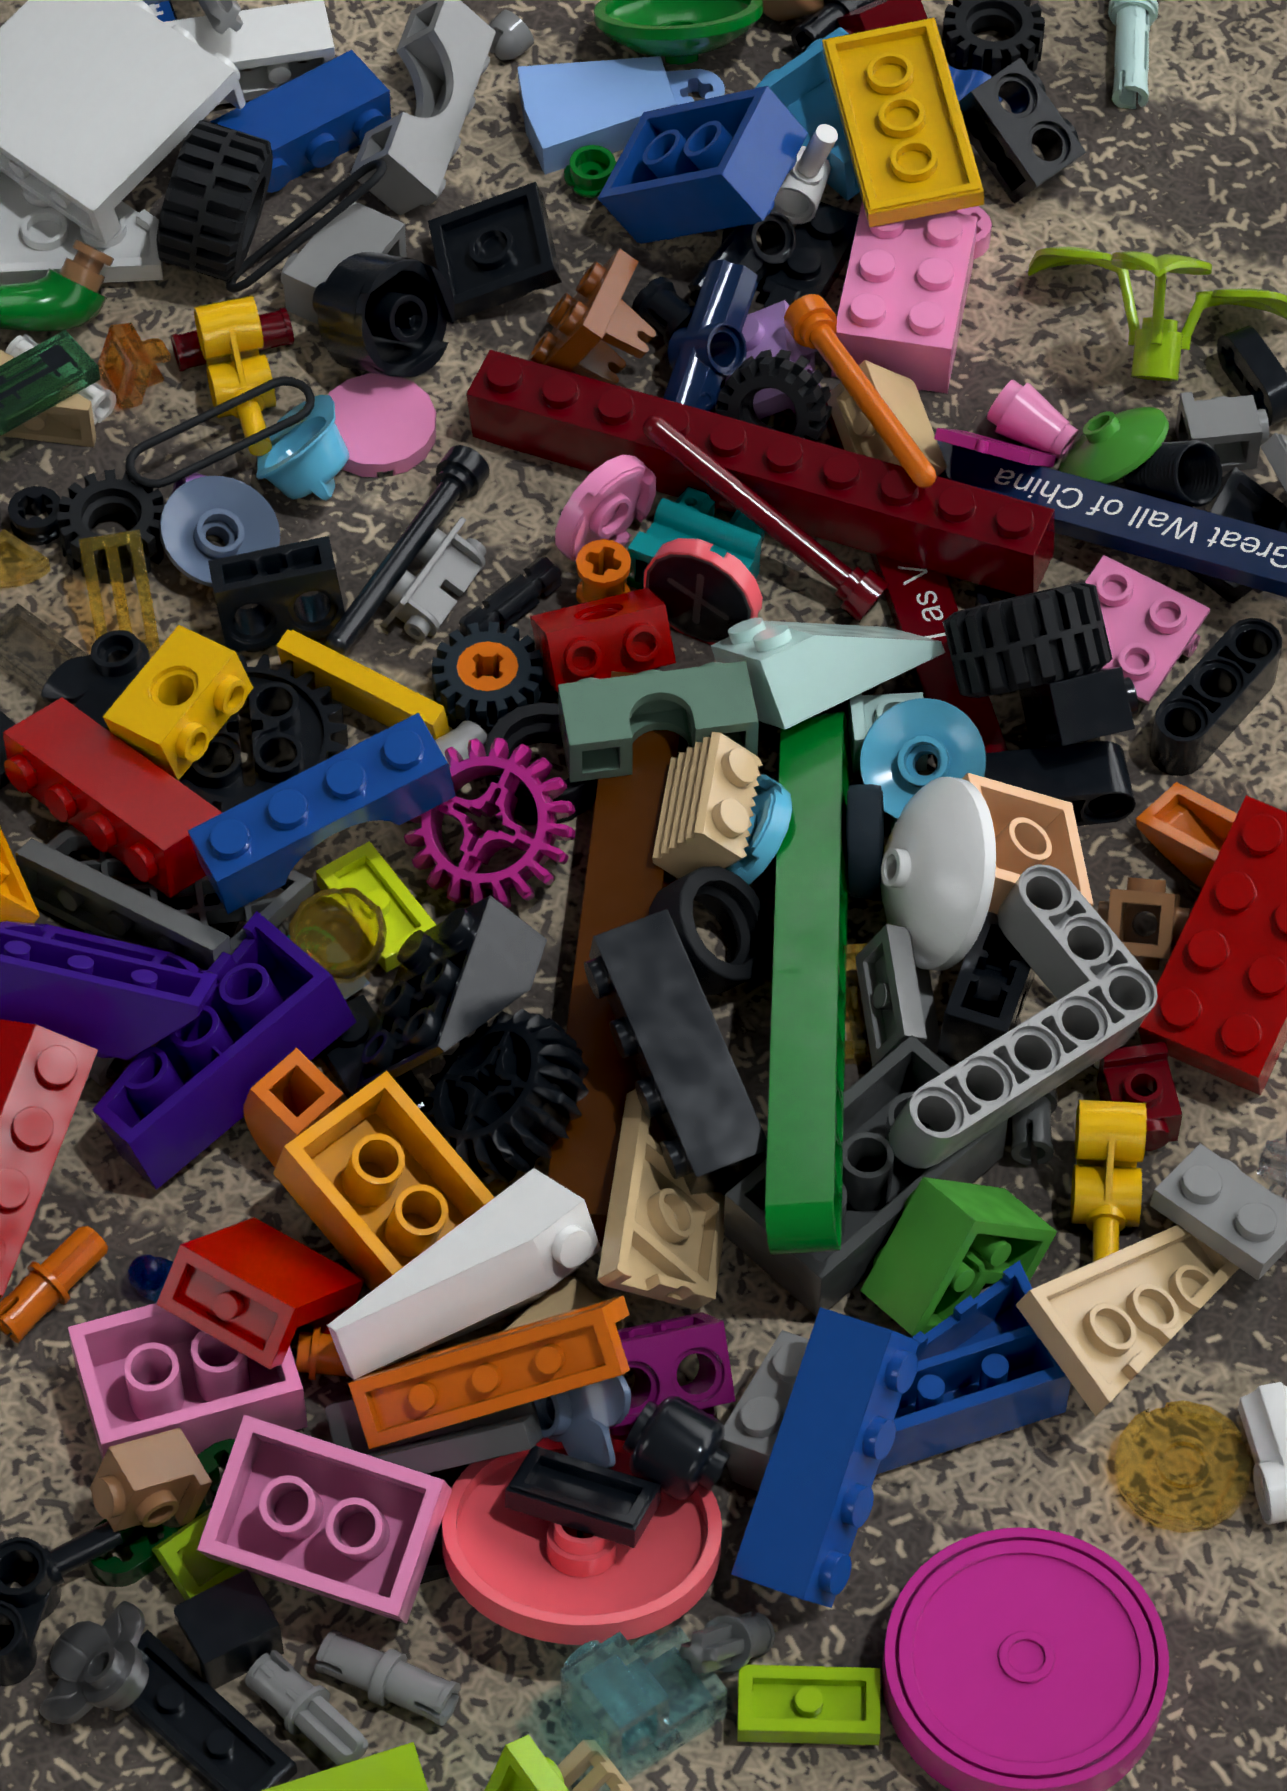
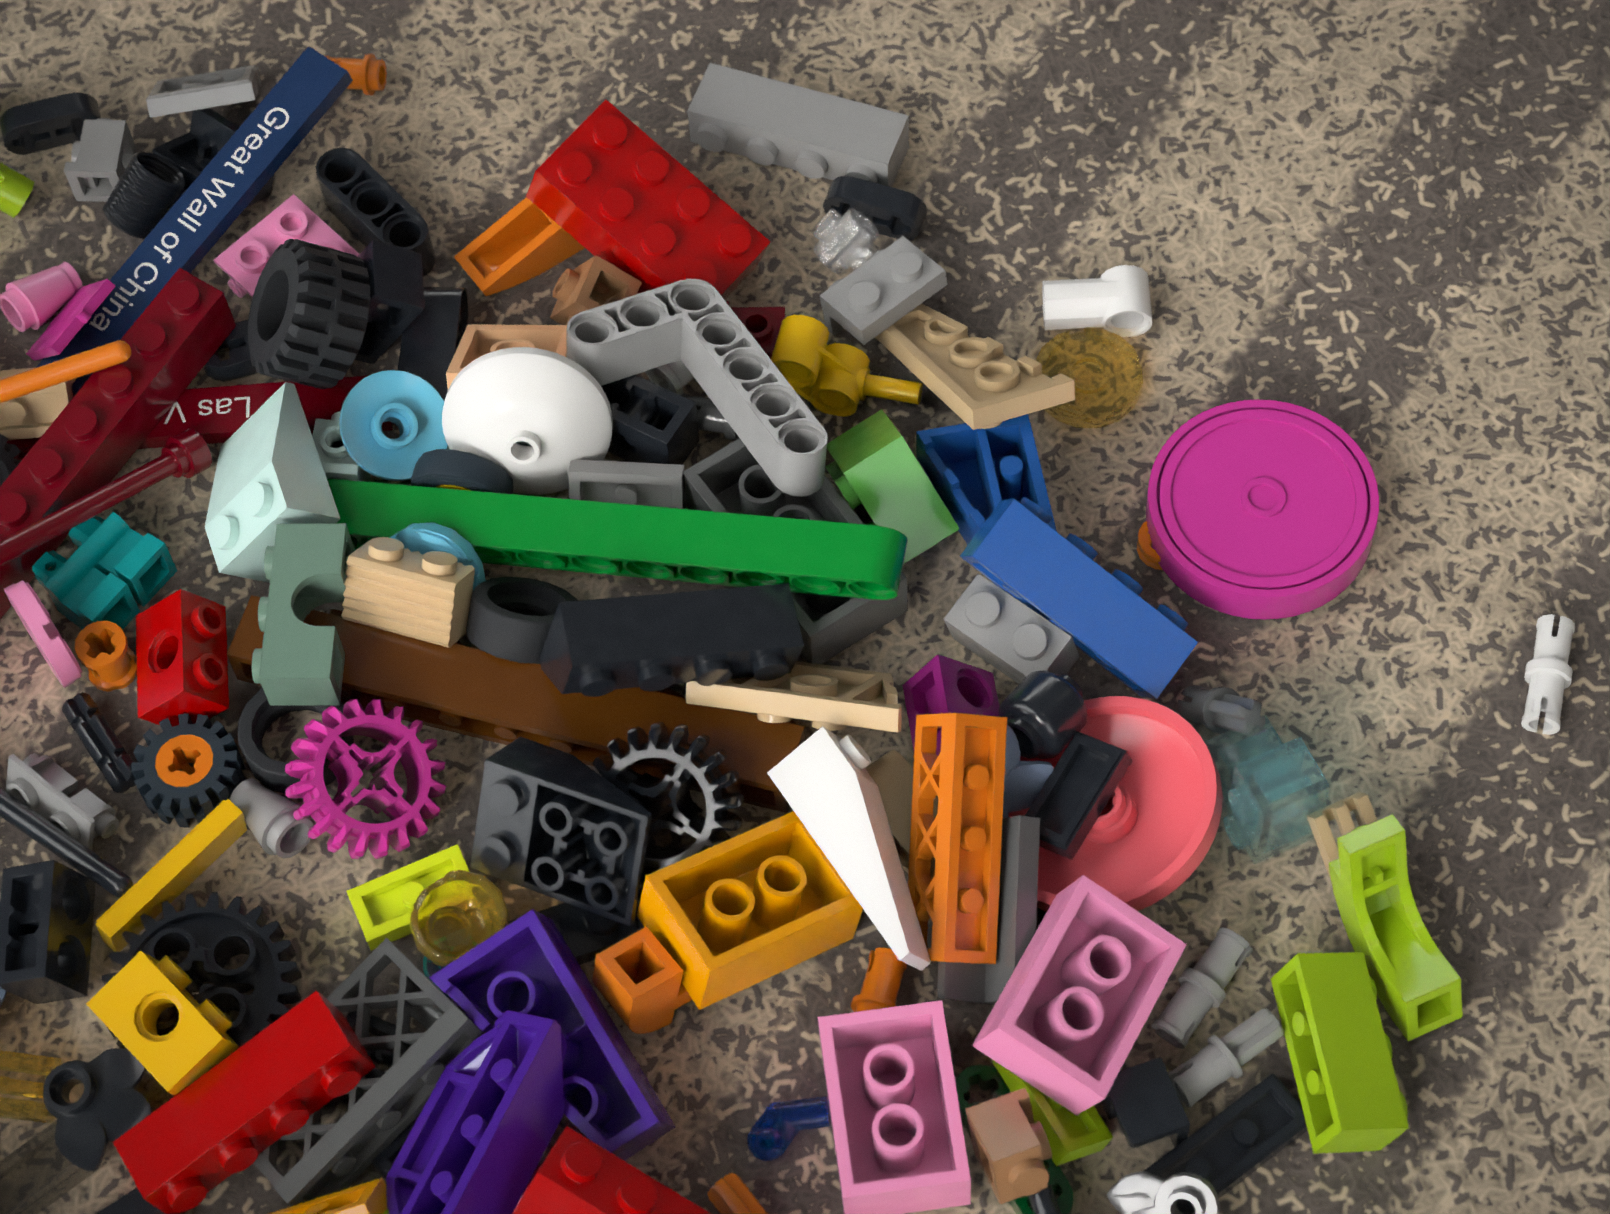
camera: 75 degrees left, 5 degrees up
red panel [156,1217,366,1369] -> none
blue arch [188,713,456,914] -> none
tile [643,538,763,645] -> none
lime plate [737,1665,880,1745] -> none
bright green dish [1059,407,1169,484] -> none

